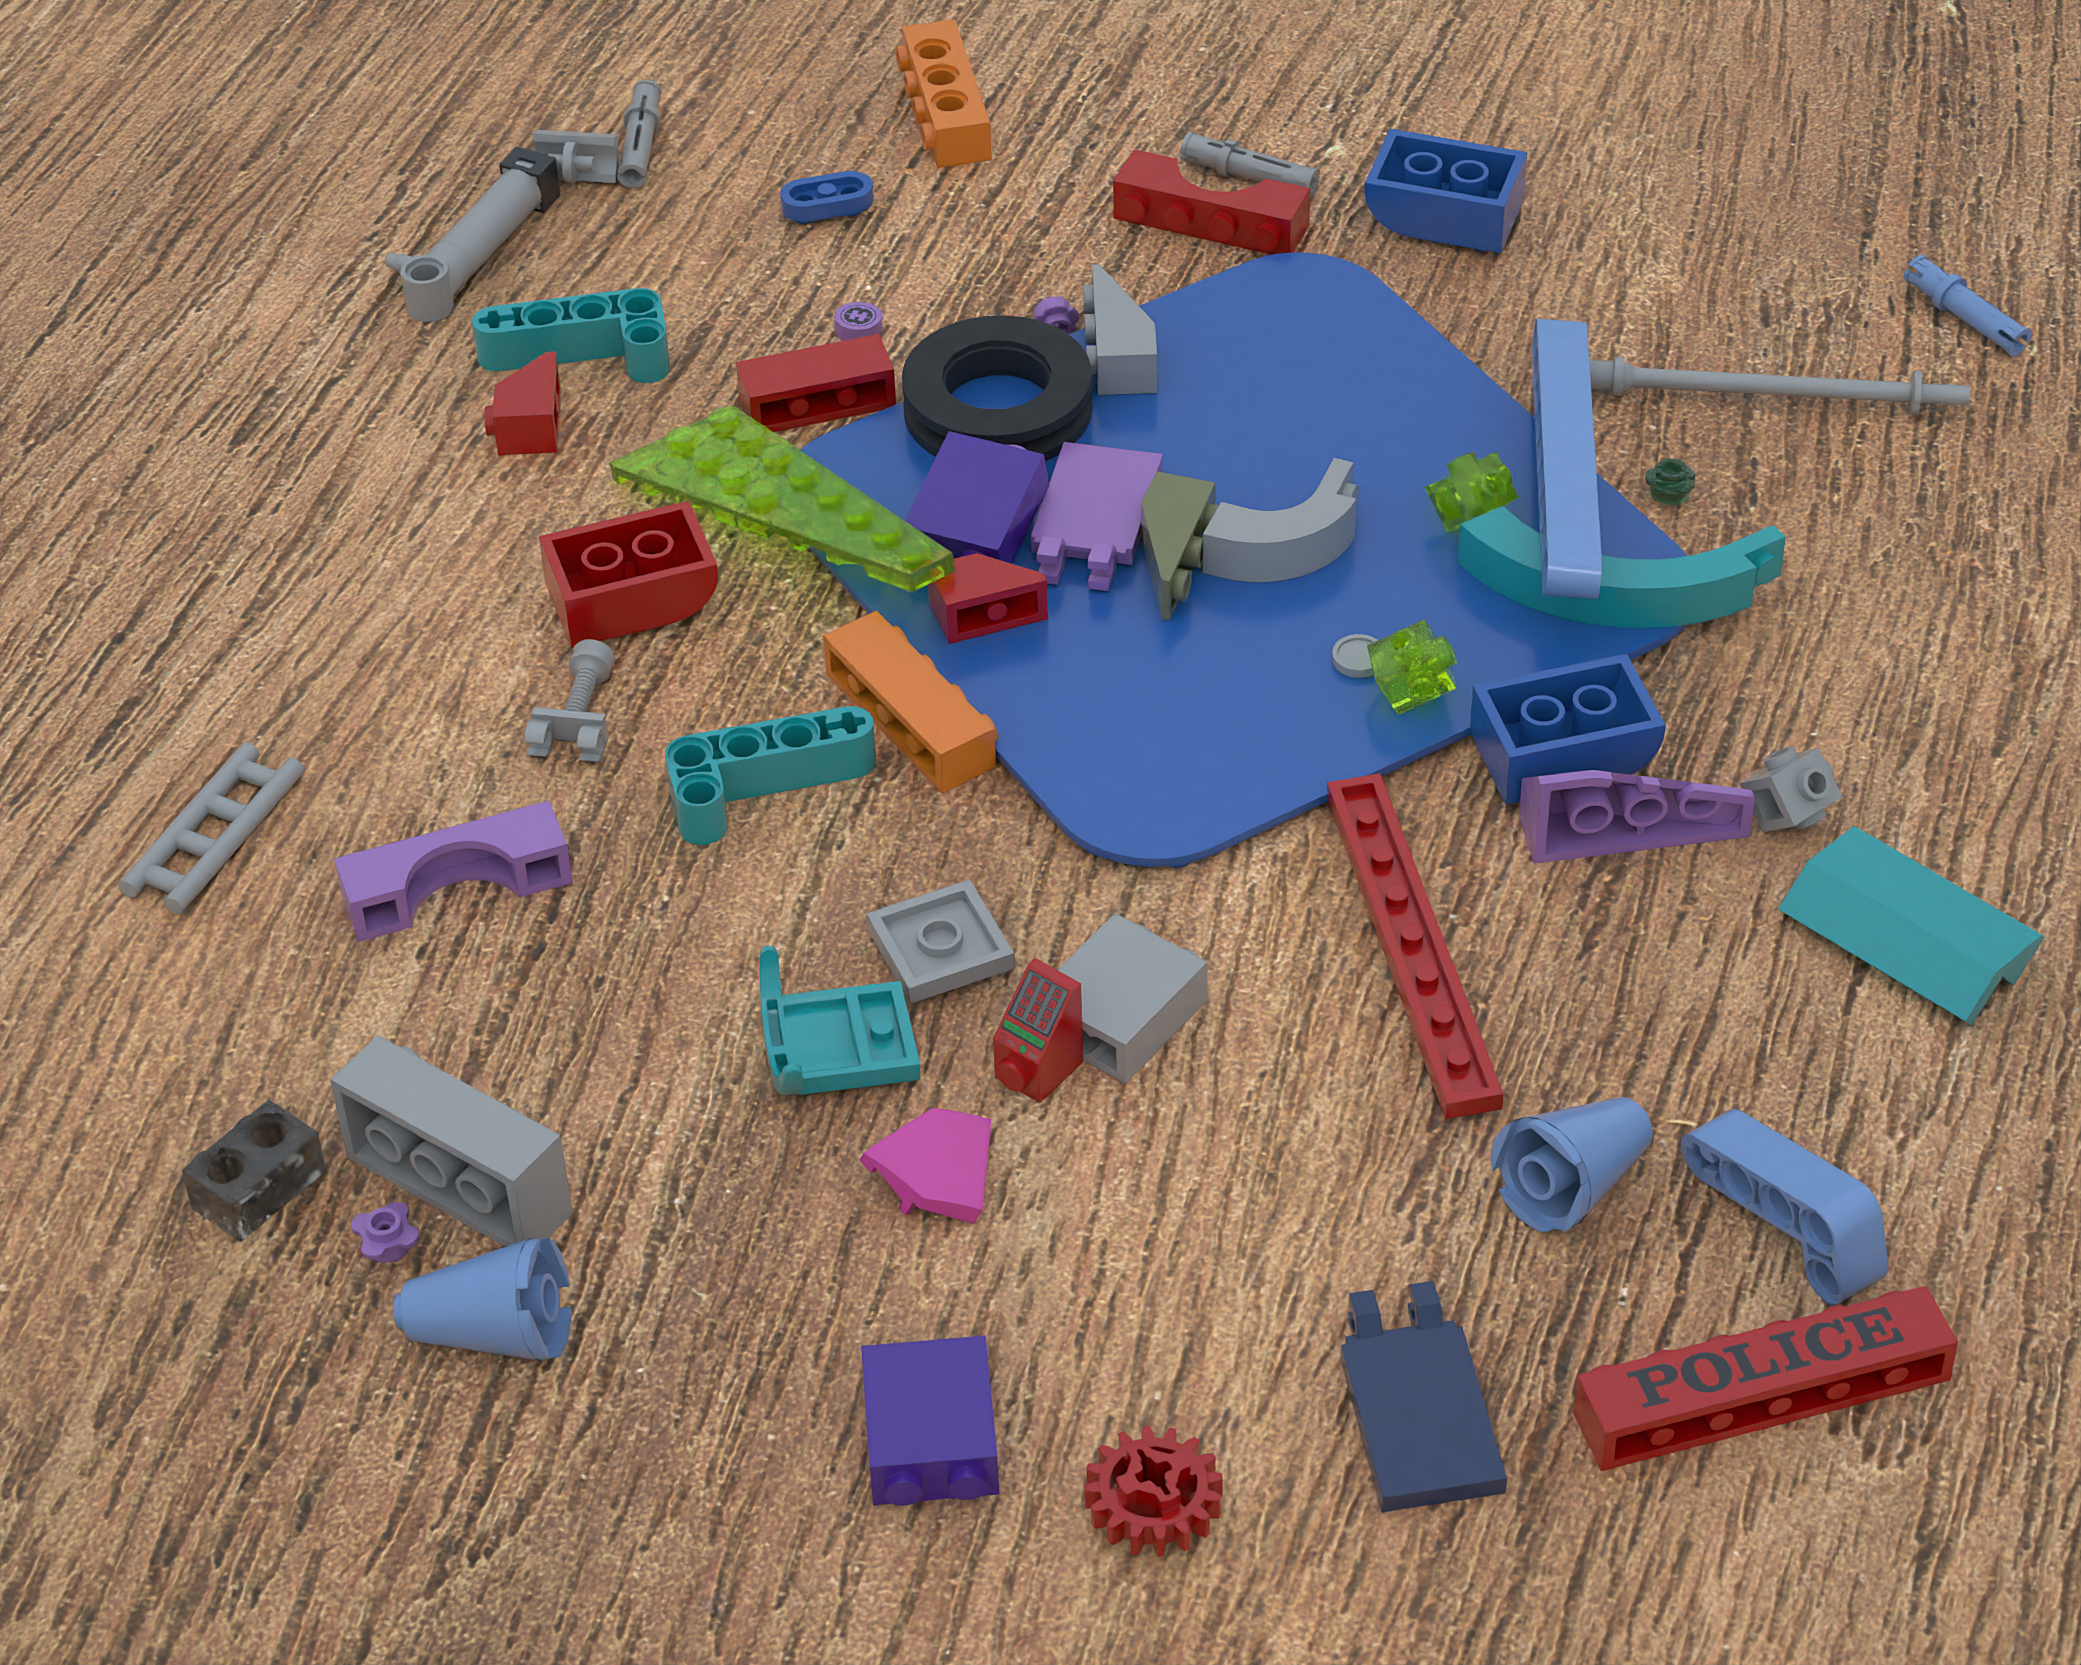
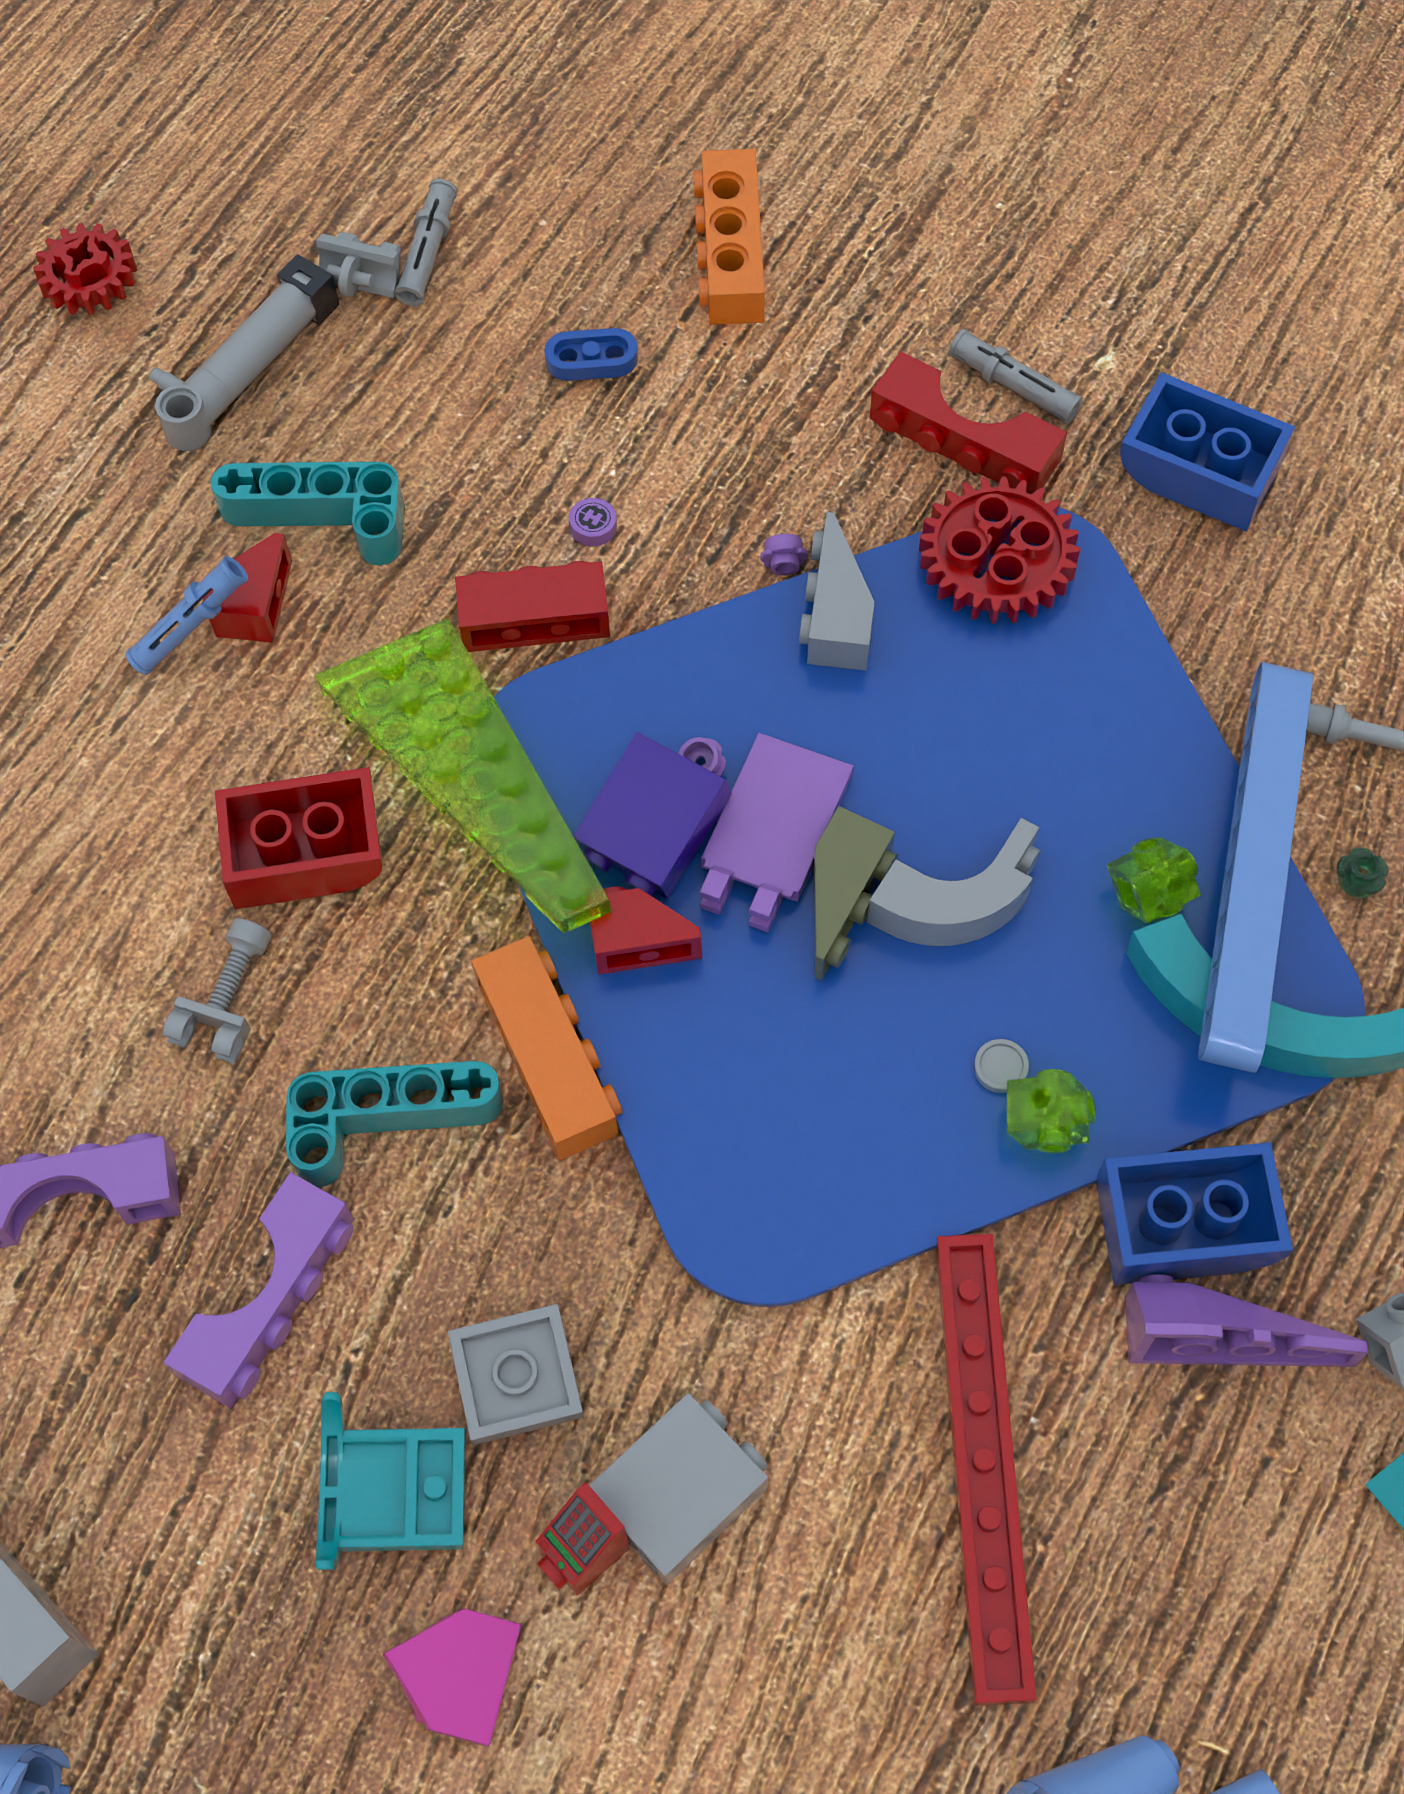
camera: 10 degrees right, 20 degrees up
black tyre [902,315,1092,461] -> none
none -> red gear [33,223,137,315]
none -> medium blue pin [126,556,248,675]
none -> medium lavender arch [163,1172,354,1409]
none -> red gear [919,476,1080,624]

